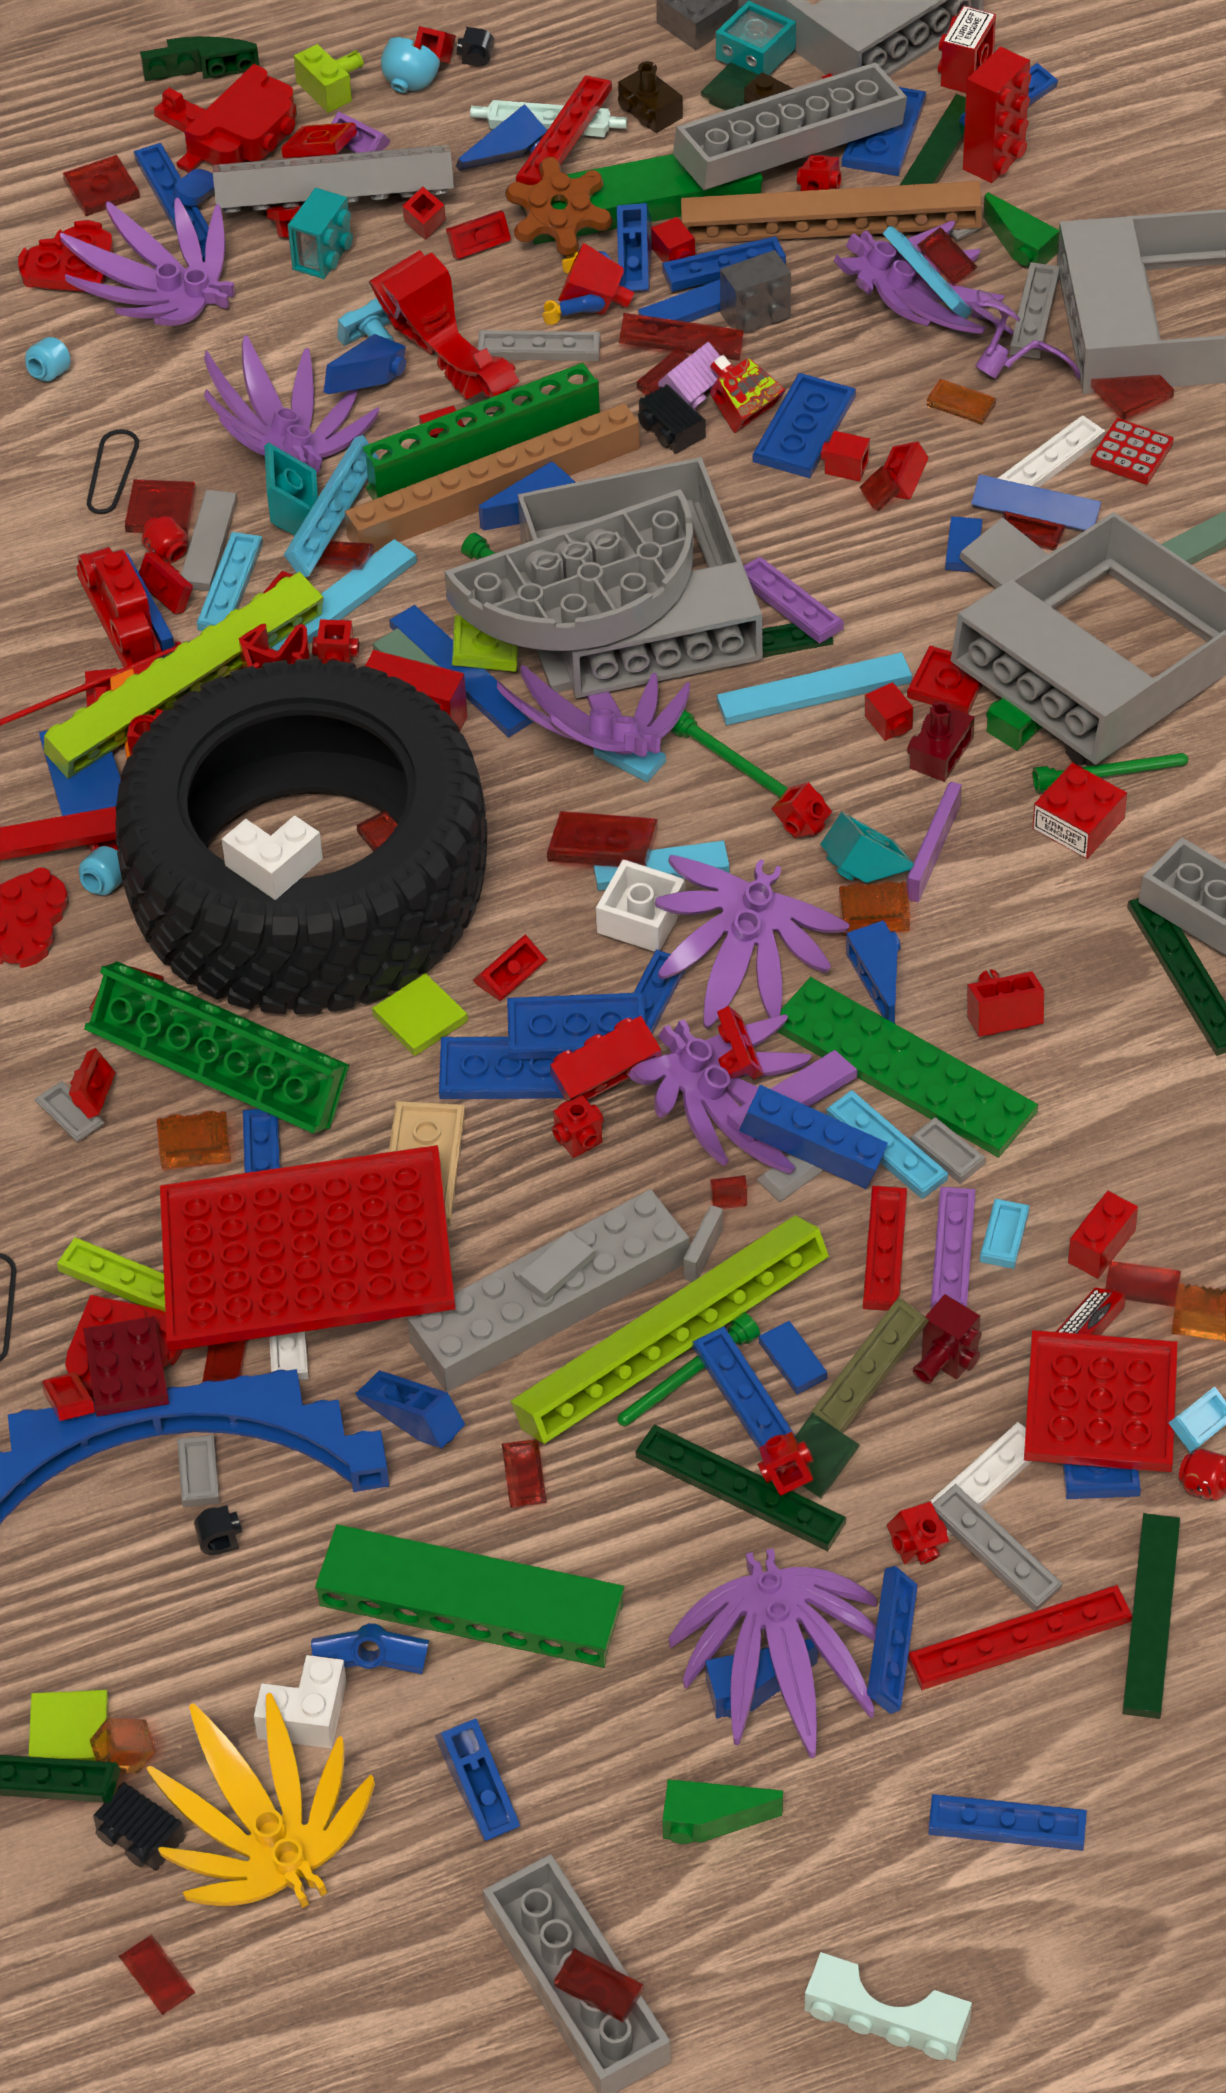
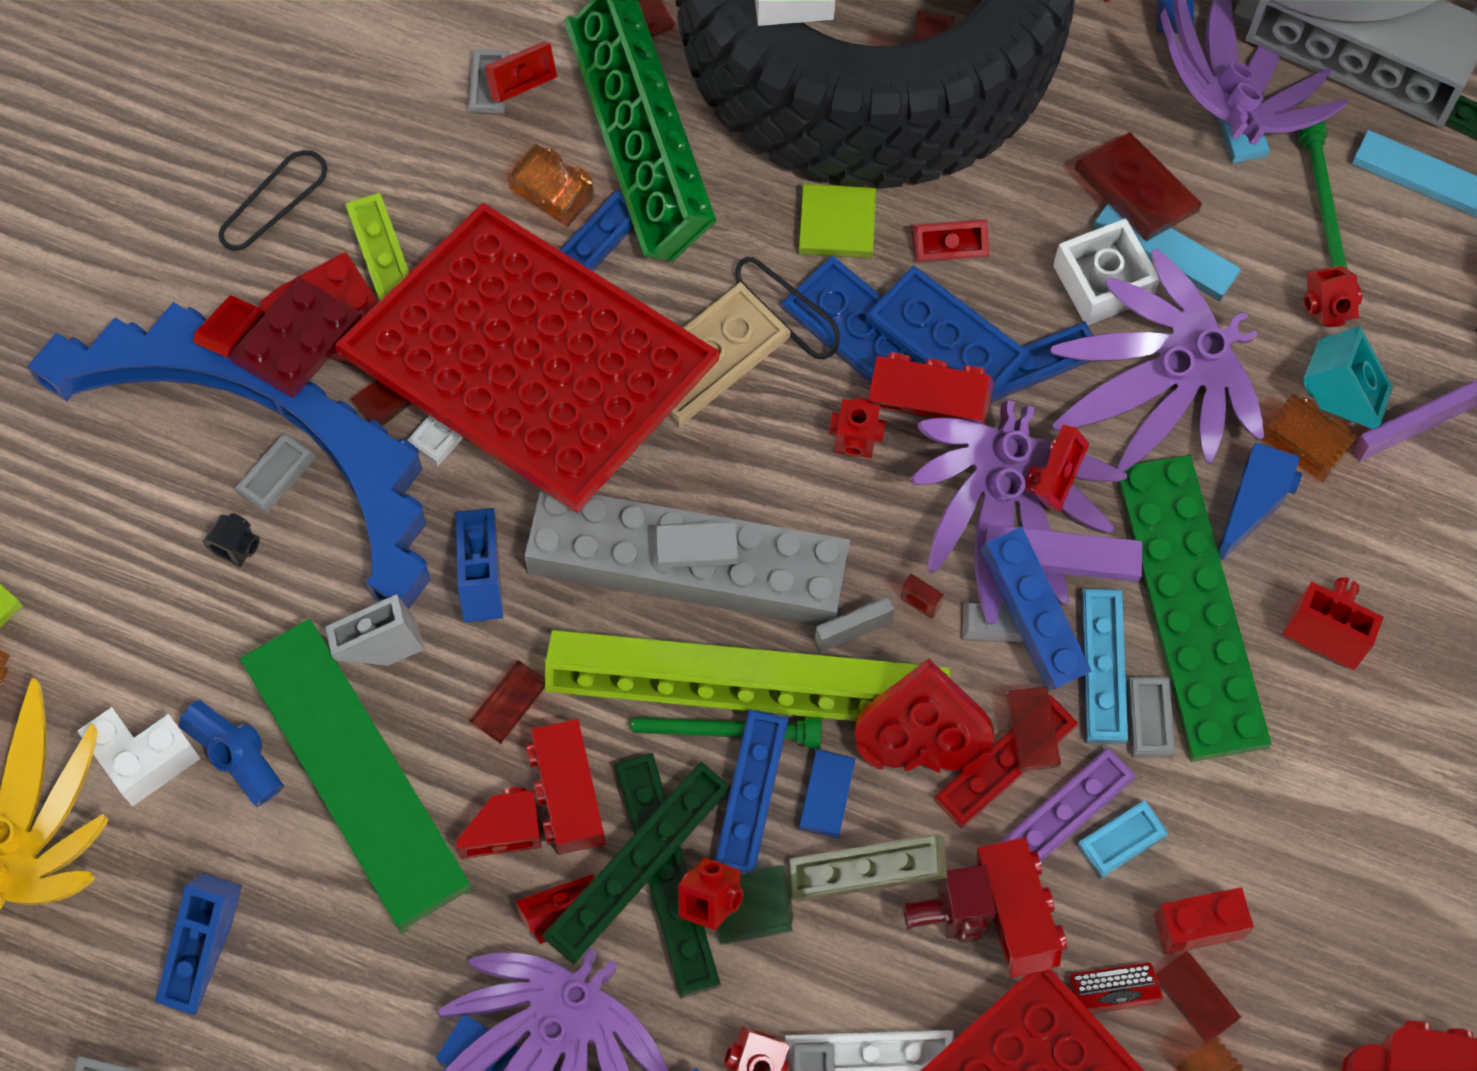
camera: 40 degrees right, 15 degrees up
none -> light grey slope [325,594,424,666]
none -> red slope [456,787,542,859]
none -> red hinge [515,874,595,944]
none -> red brick [526,719,606,855]
none -> dark green tile [542,761,731,965]
none -> black piece [735,257,840,359]
none -> red plate [855,658,994,774]
none -> red brick [976,837,1067,978]
none -> clear red tile [1006,686,1061,772]

